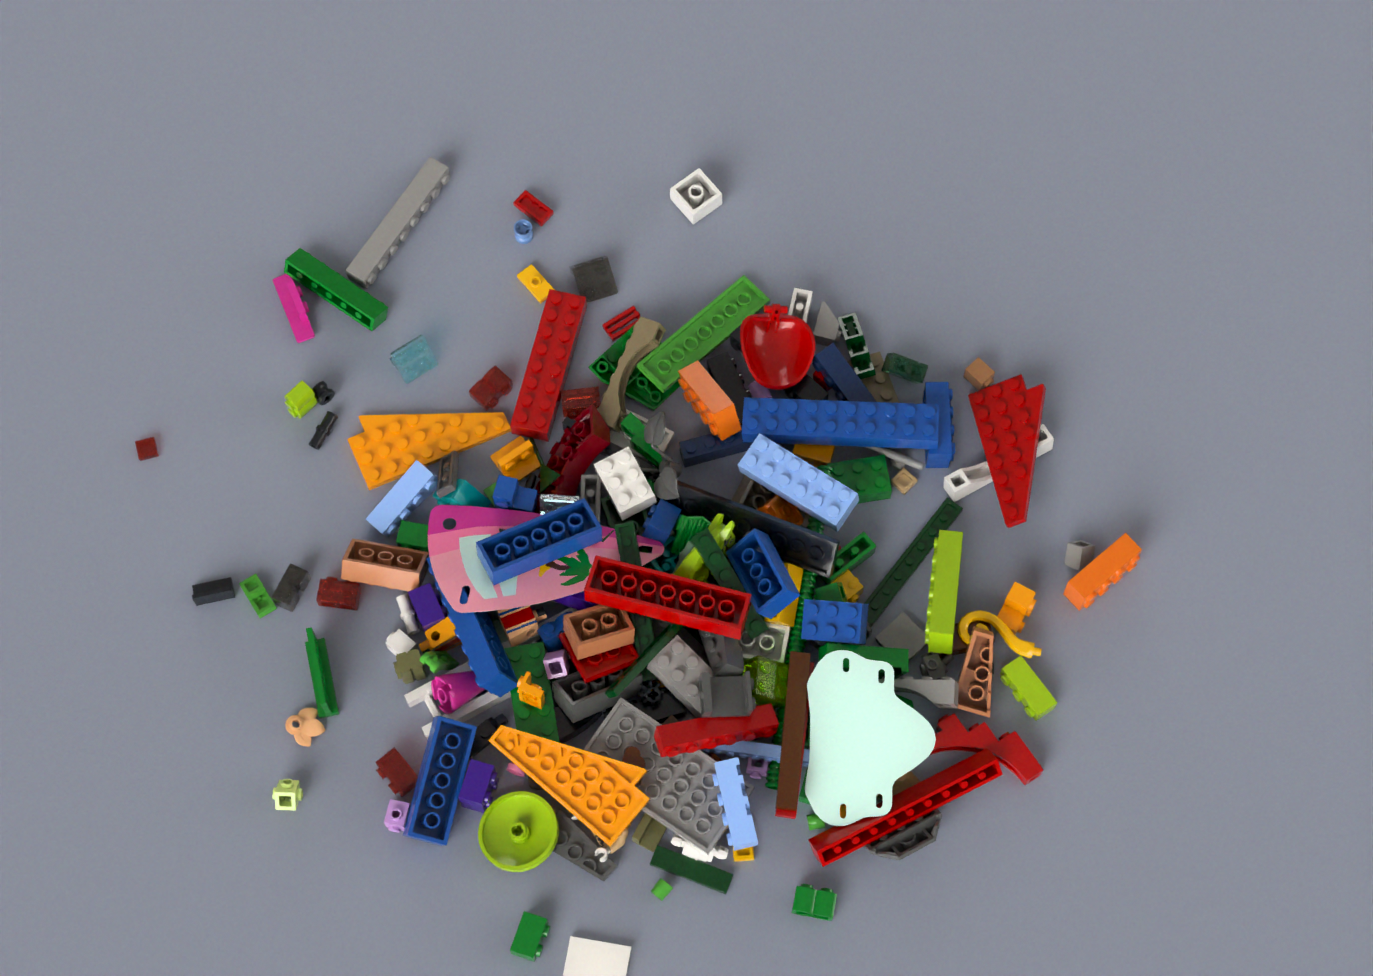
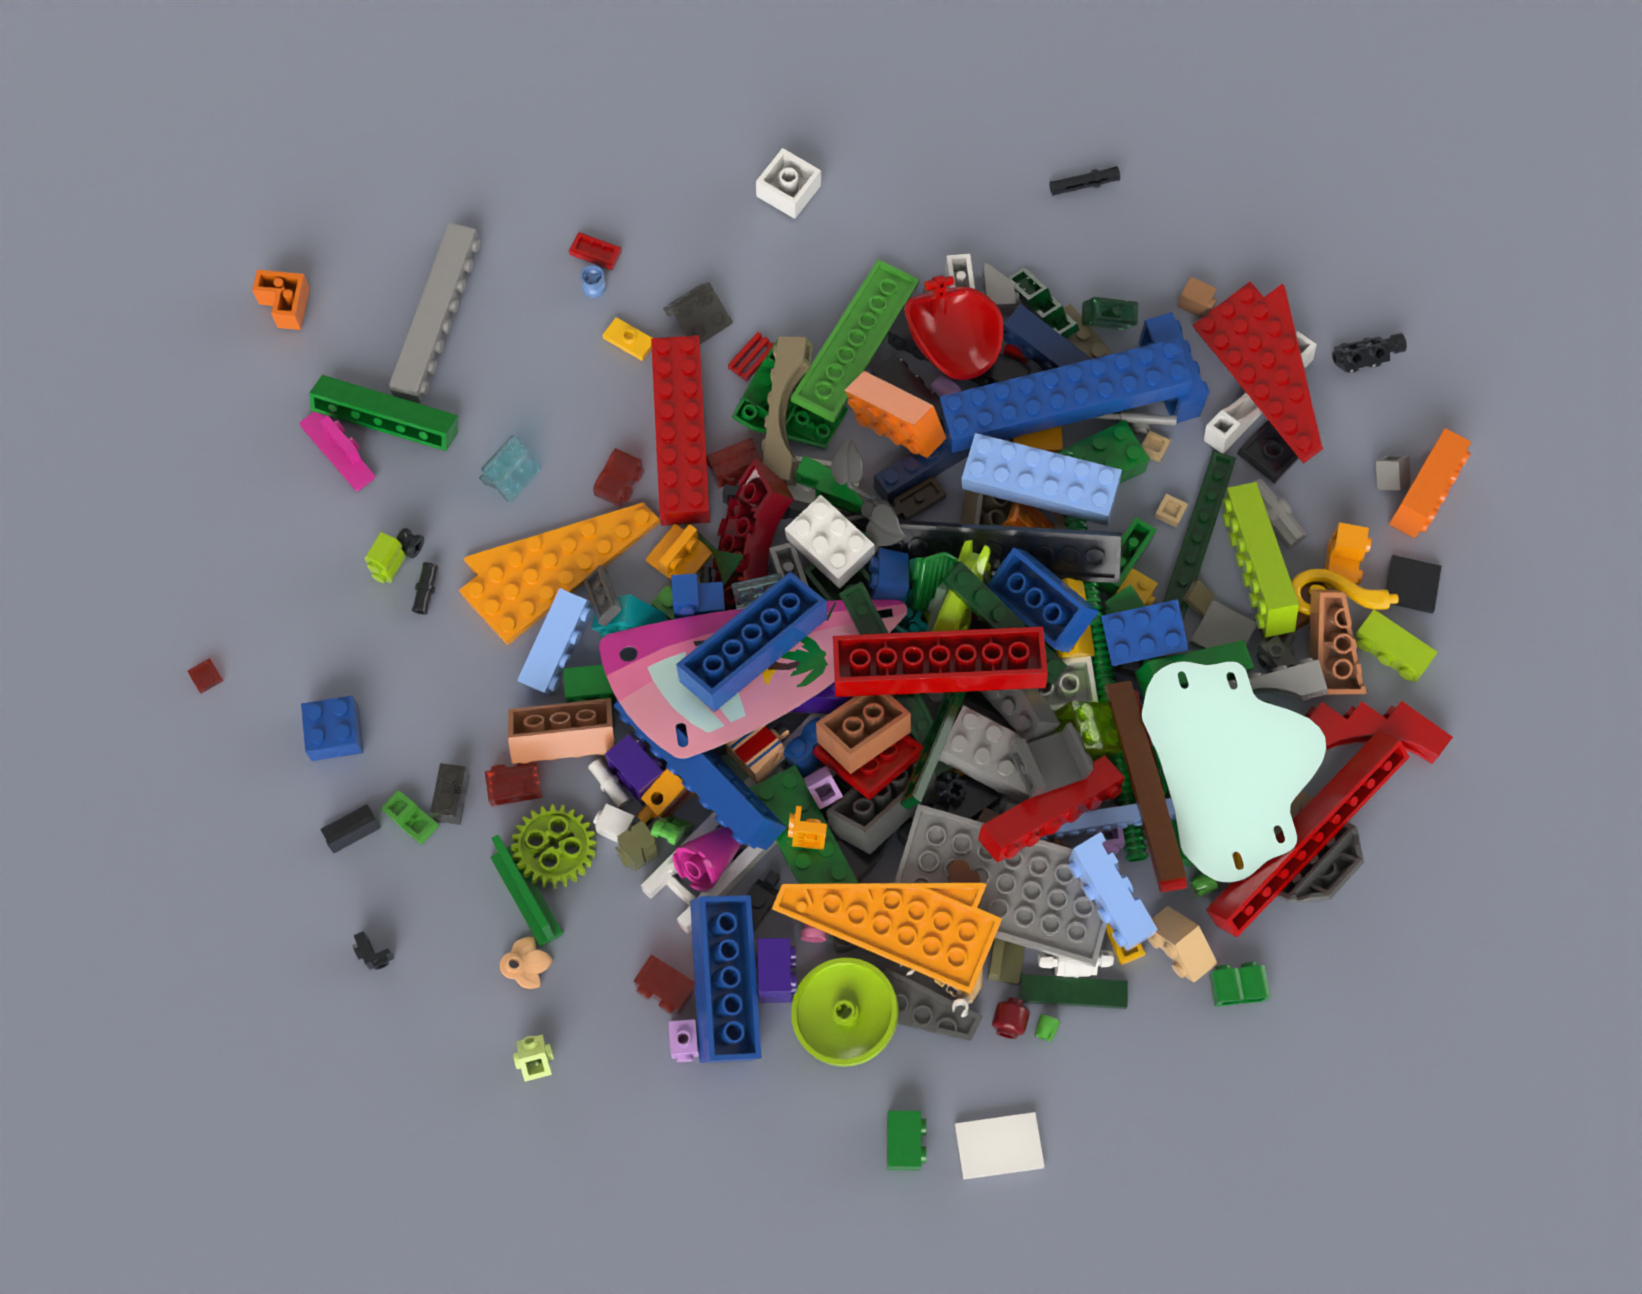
camera: 20 degrees left, 0 degrees up
none -> orange brick [252,269,310,330]
none -> blue brick [301,695,363,761]
none -> black bracket [352,931,394,970]
none -> lime gear [511,804,596,889]
none -> dark brown plate [892,475,947,521]
none -> dark red head [992,997,1030,1039]
none -> black pin [1049,166,1121,196]
none -> tan brick [1148,906,1218,983]
none -> tan plate [1154,494,1188,528]
none -> dark tan tile [1183,580,1215,616]
none -> black tile [1237,420,1299,484]
none -> light grey piece [1252,479,1307,548]
none -> black brick [1332,333,1407,373]
none -> black tile [1385,555,1442,614]

